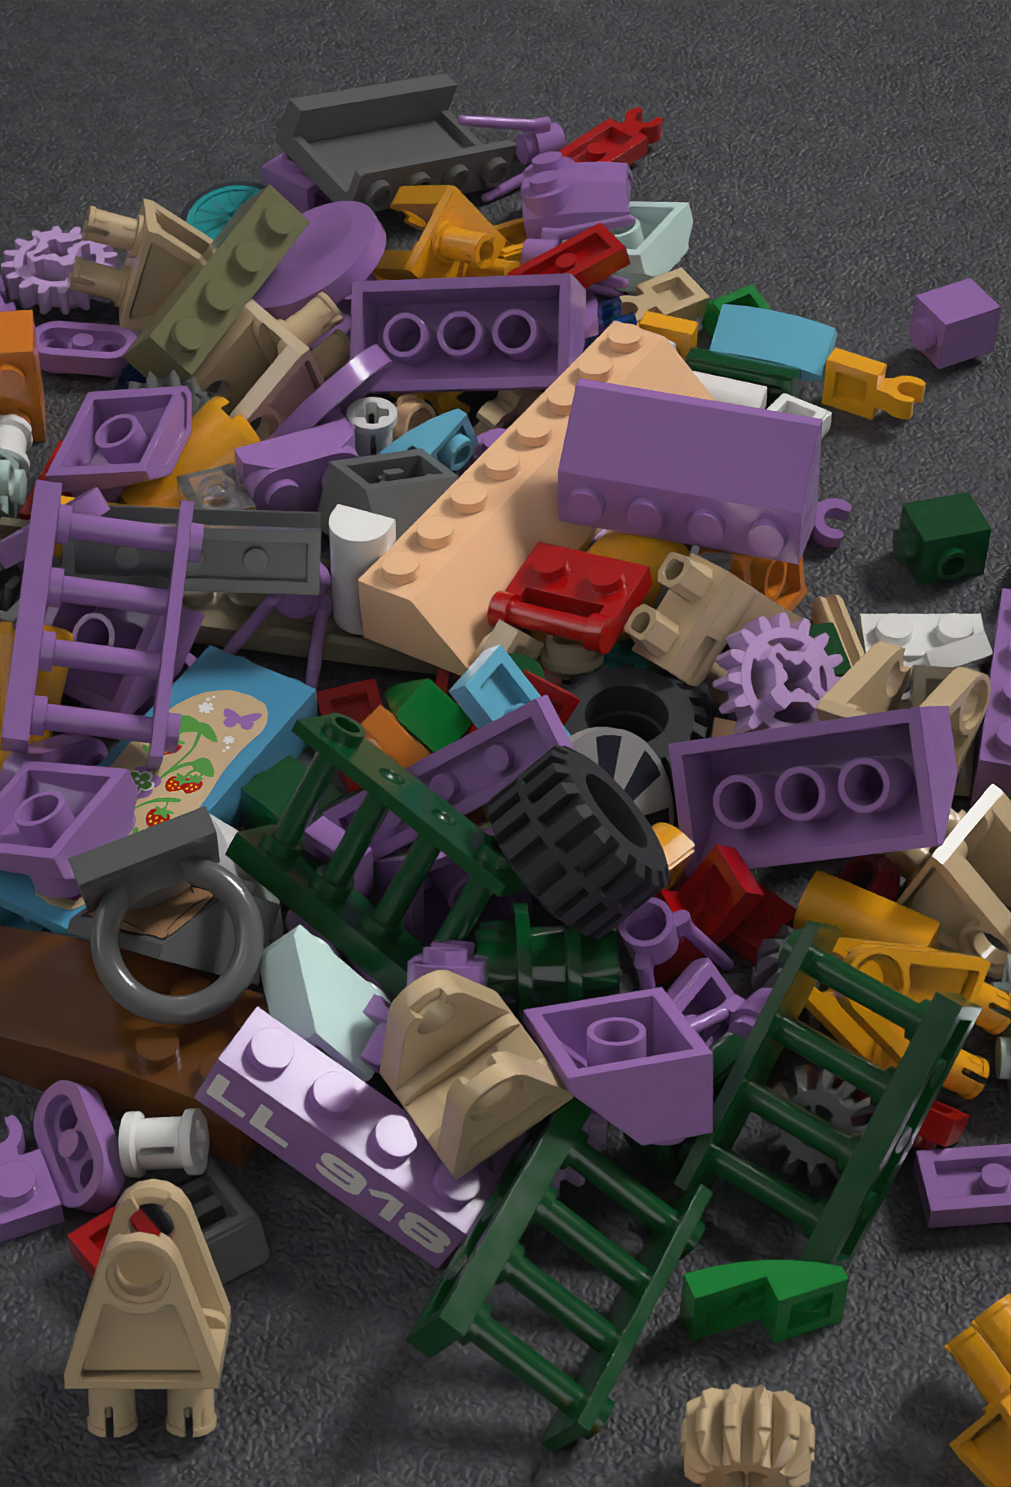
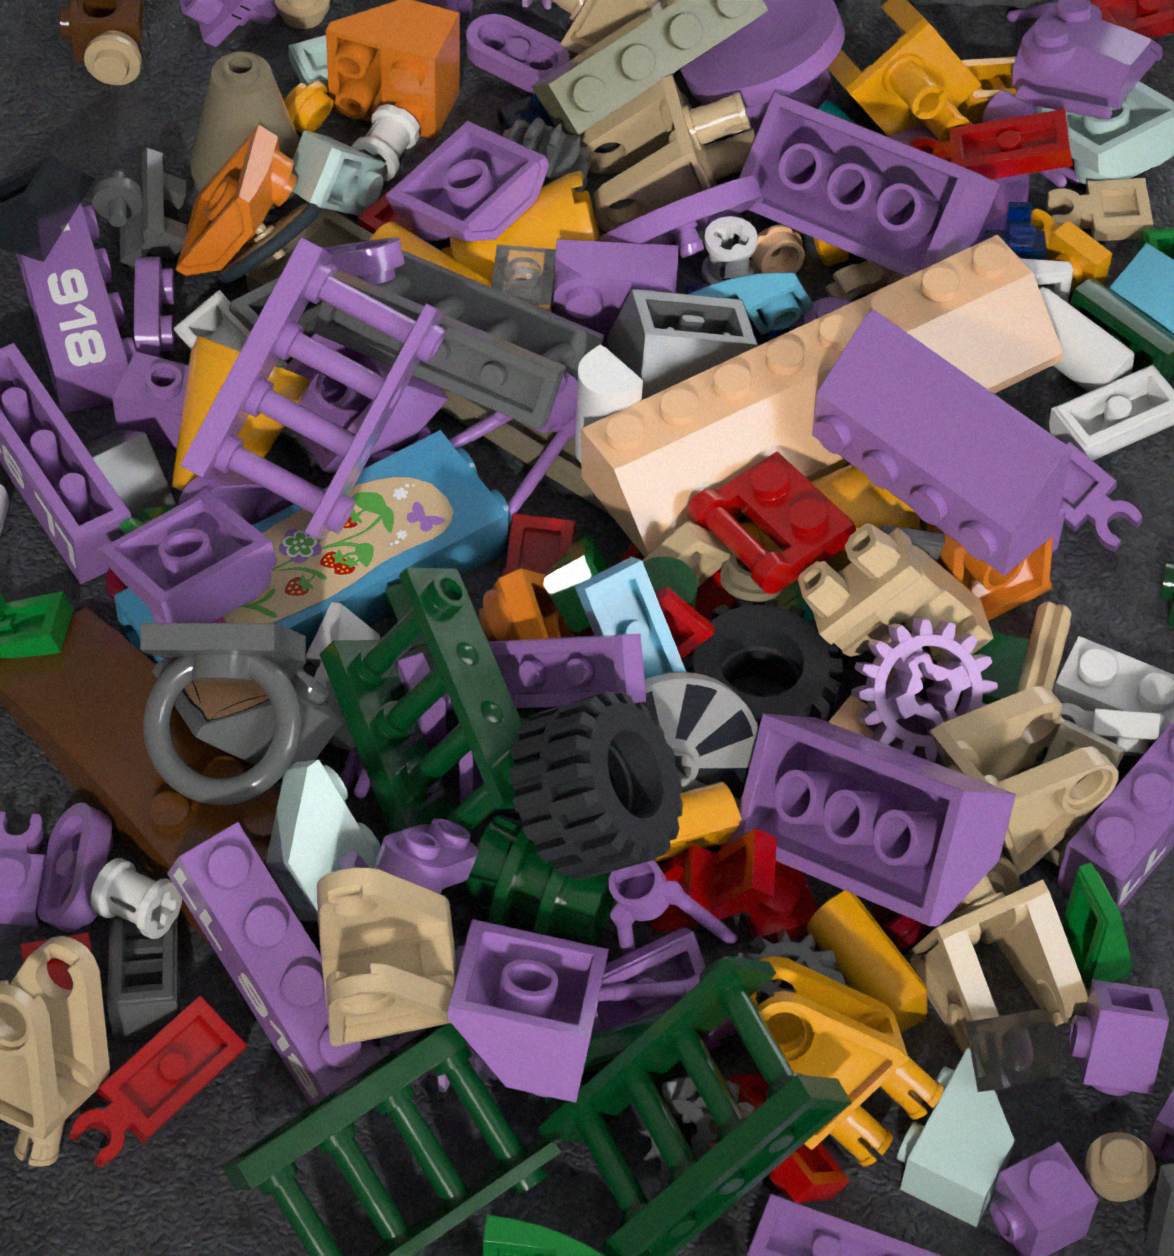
camera: 25 degrees right, 10 degrees up
none -> red plate [68,996,248,1168]

